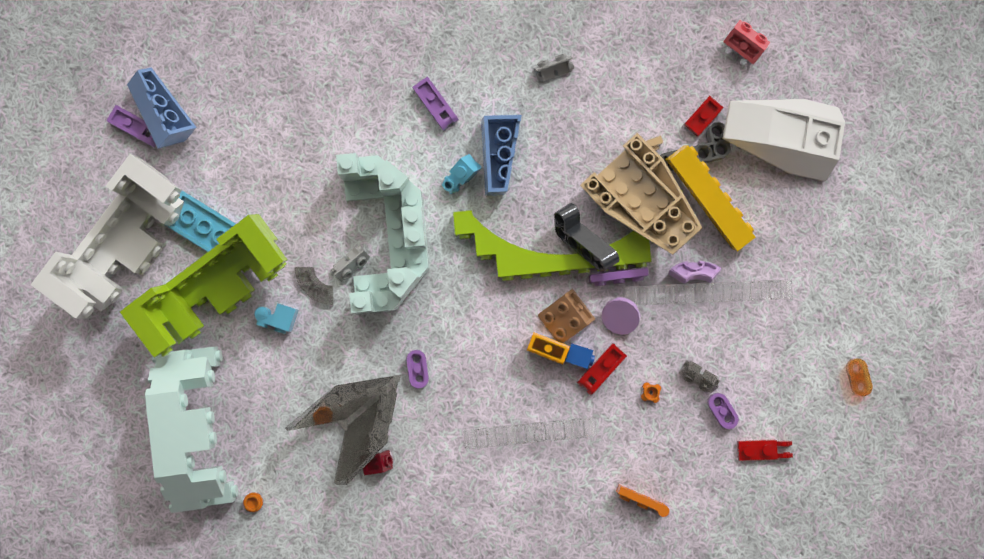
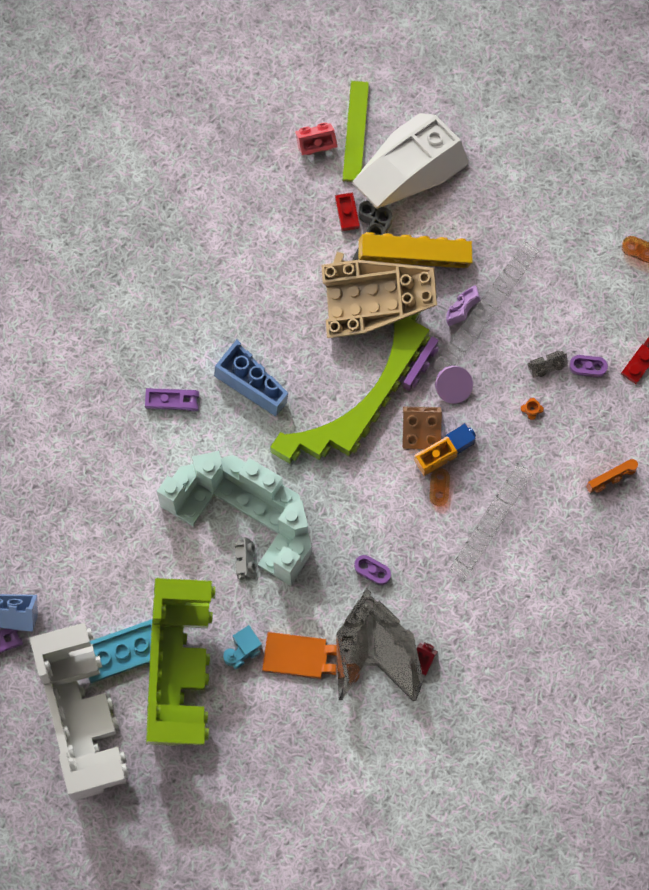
camera: 45 degrees left, 15 degrees down
light aqua brick [145,347,238,513] -> none
orange plate [243,492,263,512] -> none
clear smoke tile [295,267,333,305] -> none
medium azure brick [442,154,482,194] -> none
light grey hinge [534,54,574,82] -> none
black beam [554,203,620,272] -> none
red plate [576,343,627,396] -> none
none -> orange tile [262,632,339,679]
none -> lime tile [342,81,369,182]
none -> clear orange plate [429,468,450,507]

